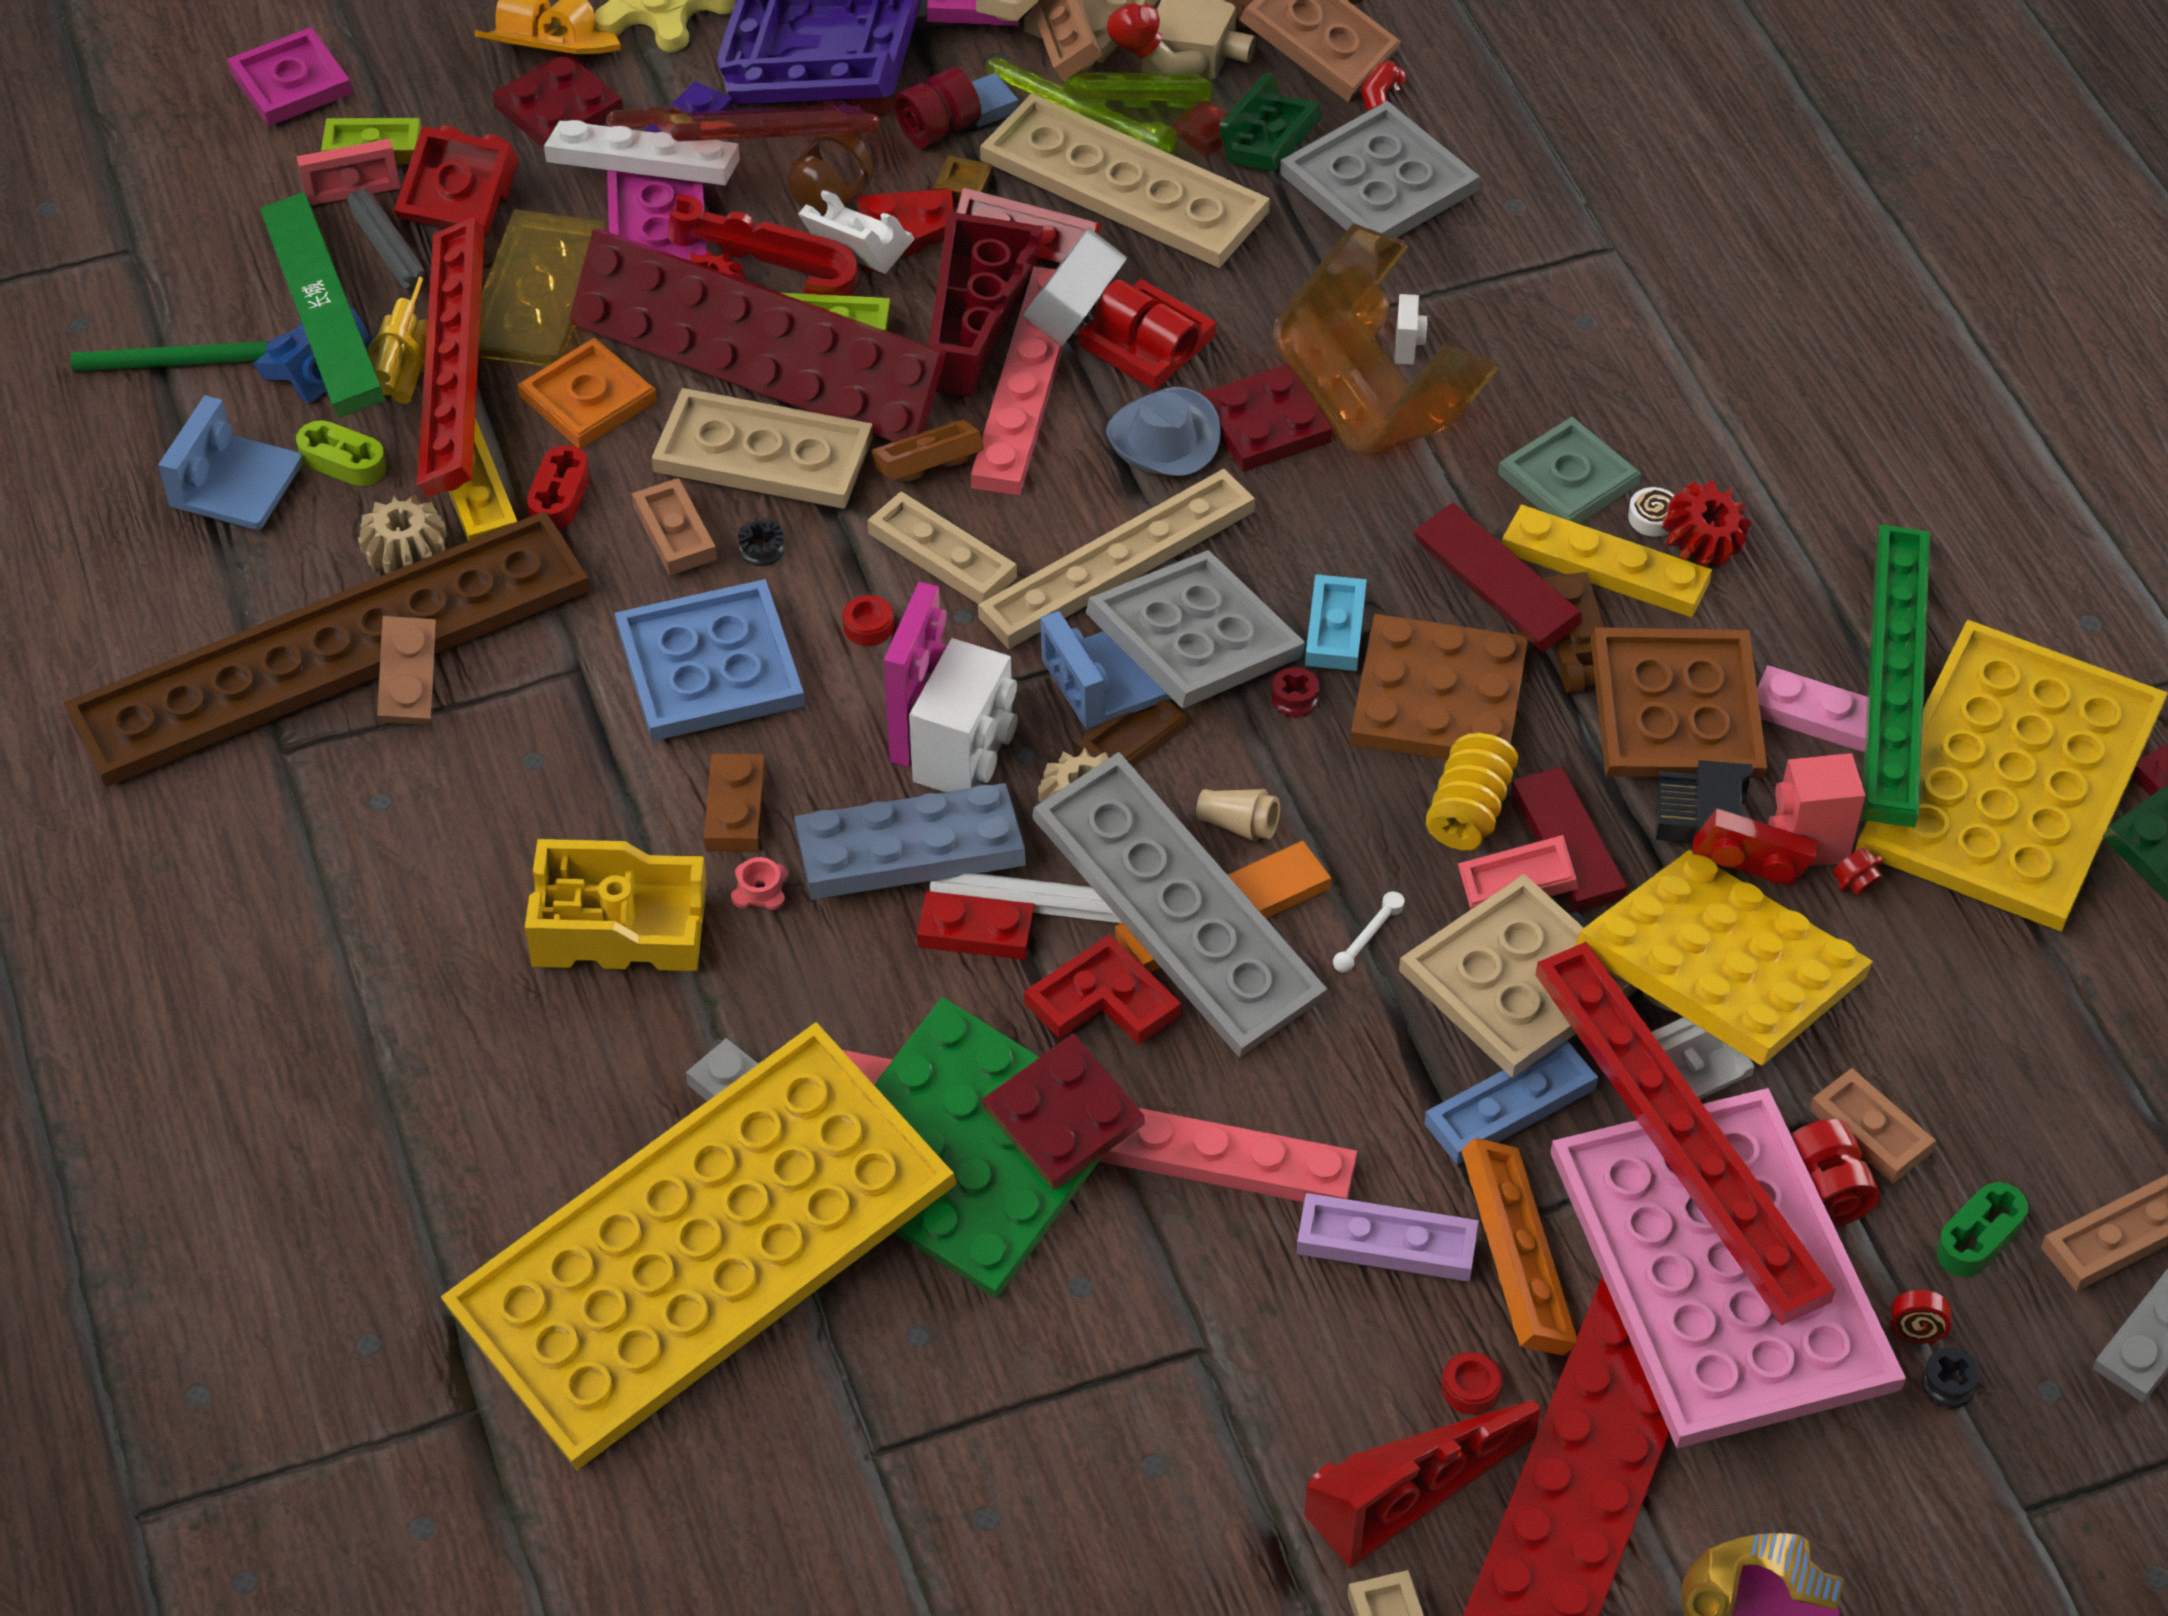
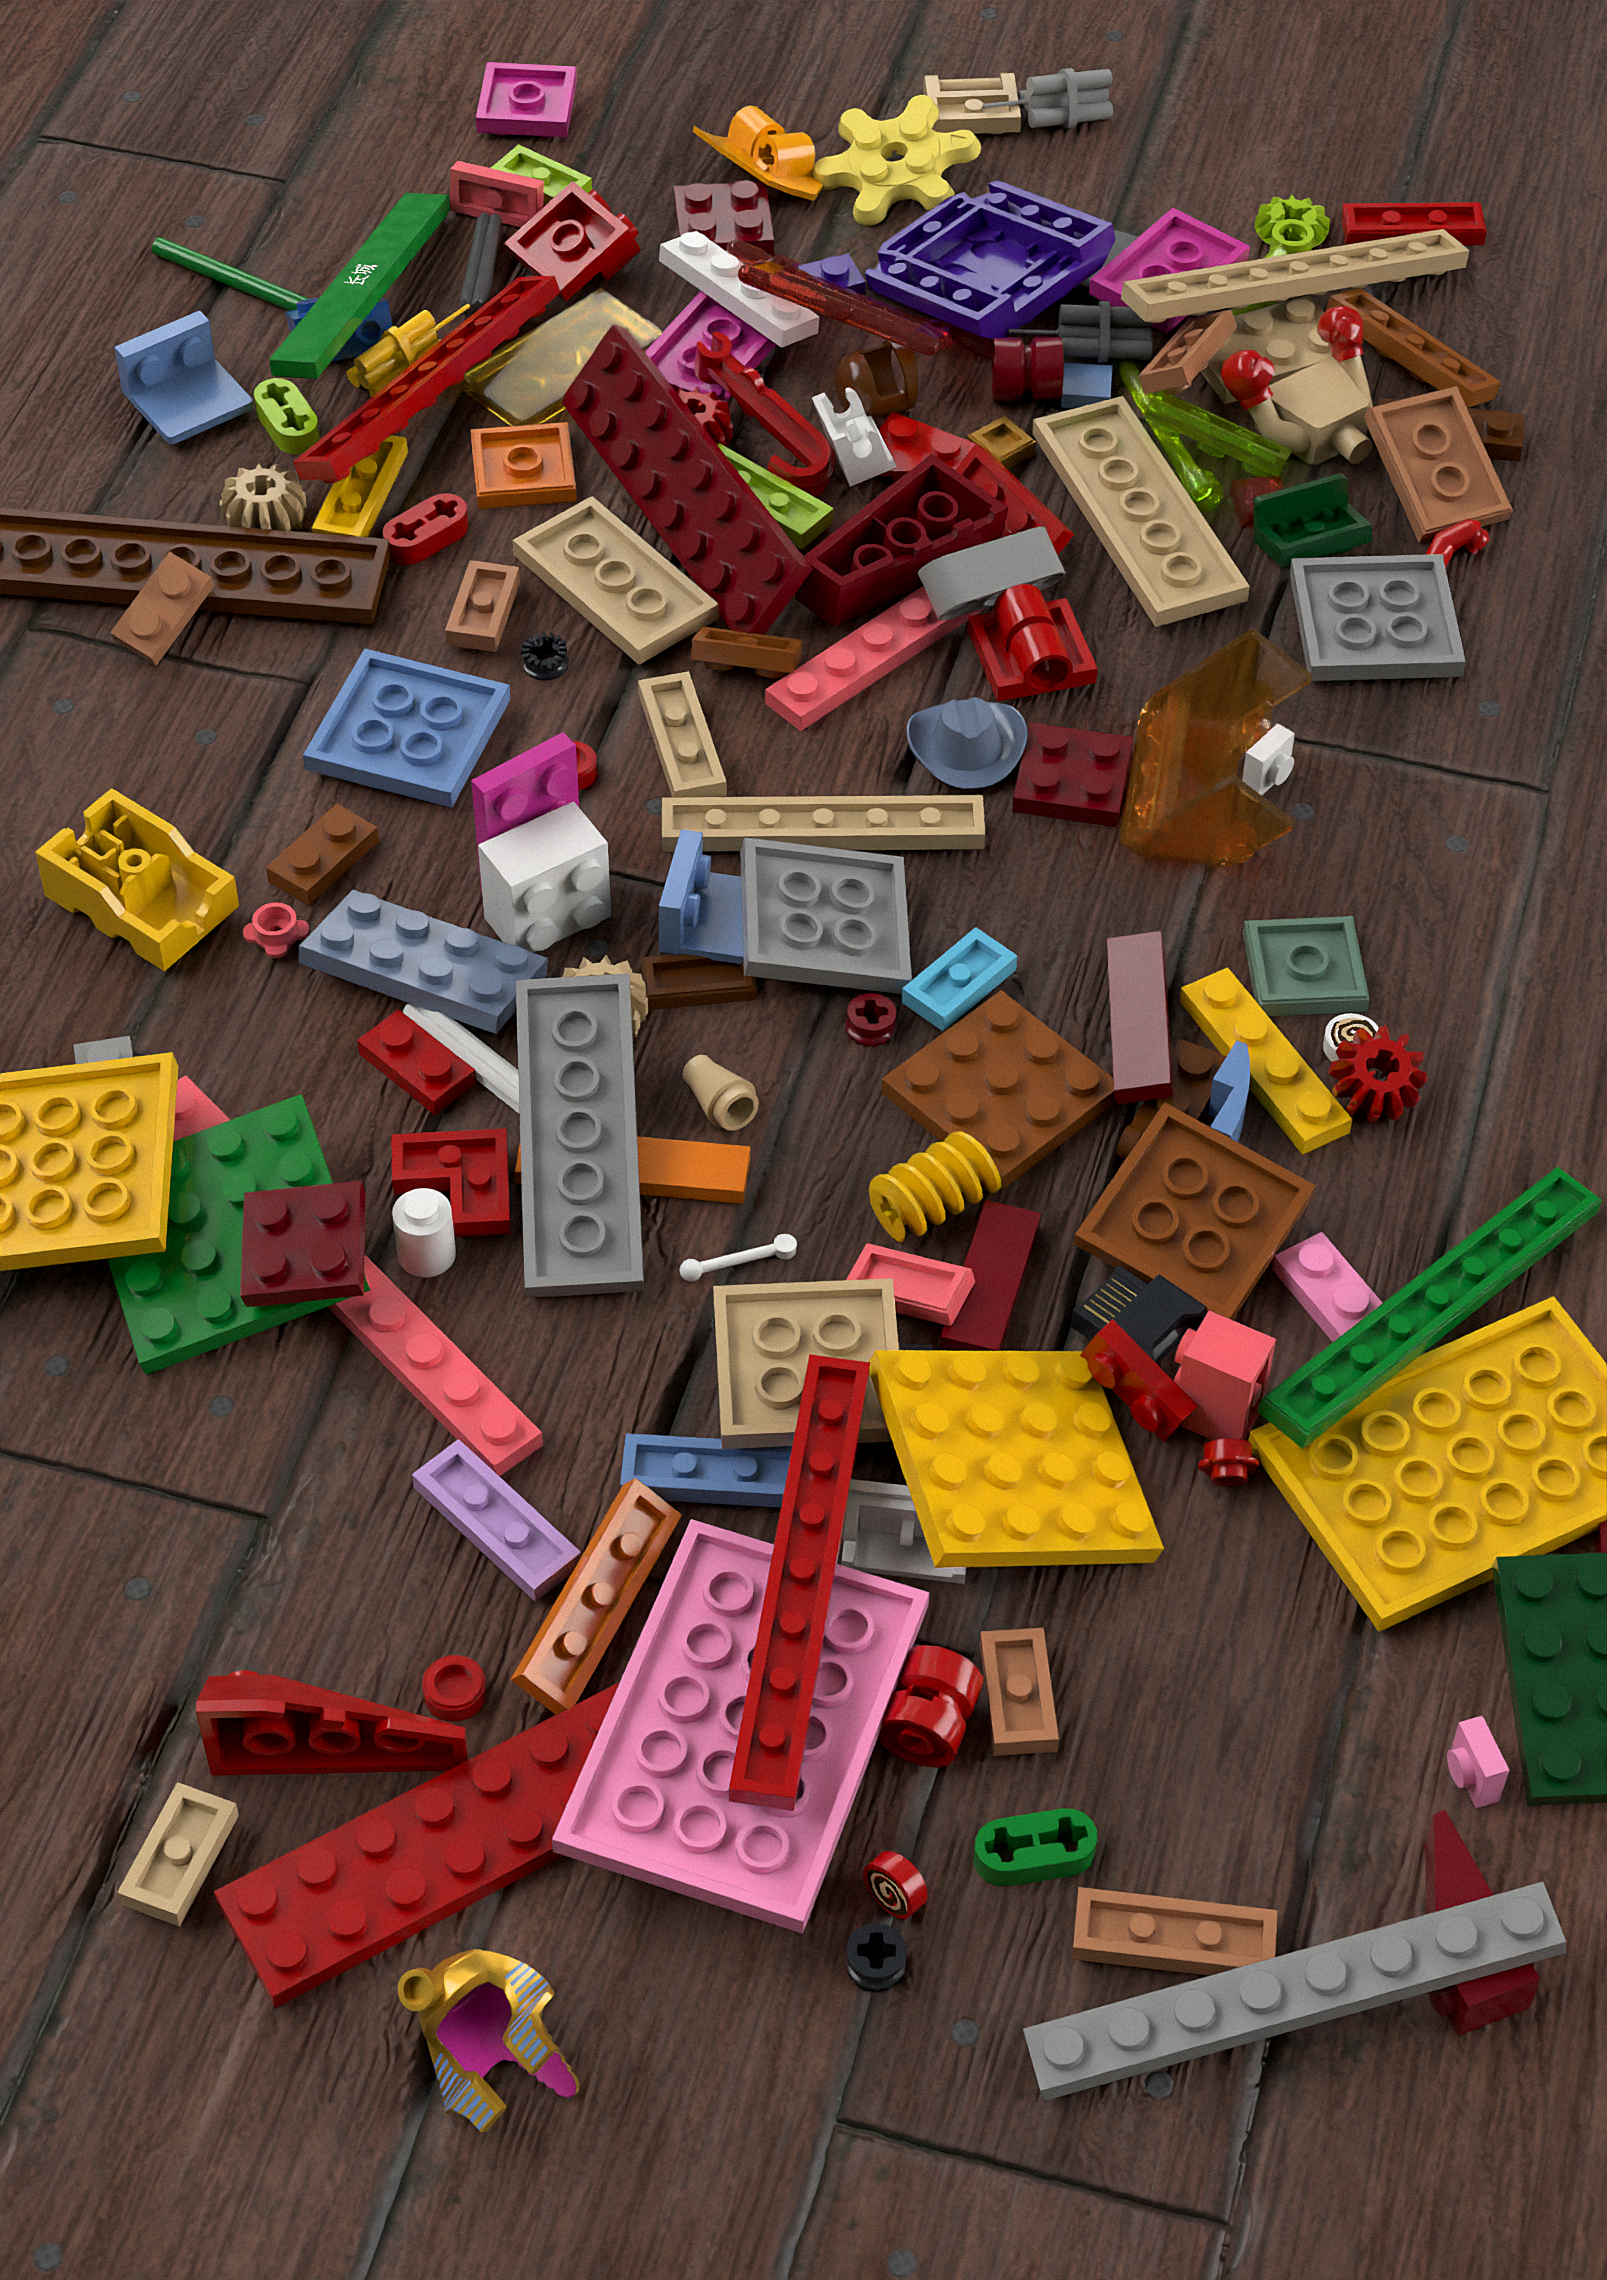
camera: 35 degrees right, 0 degrees up
none -> white brick [392,1188,456,1277]
none -> dark grey piece [1008,301,1152,363]
none -> medium blue slope [1208,1040,1250,1143]

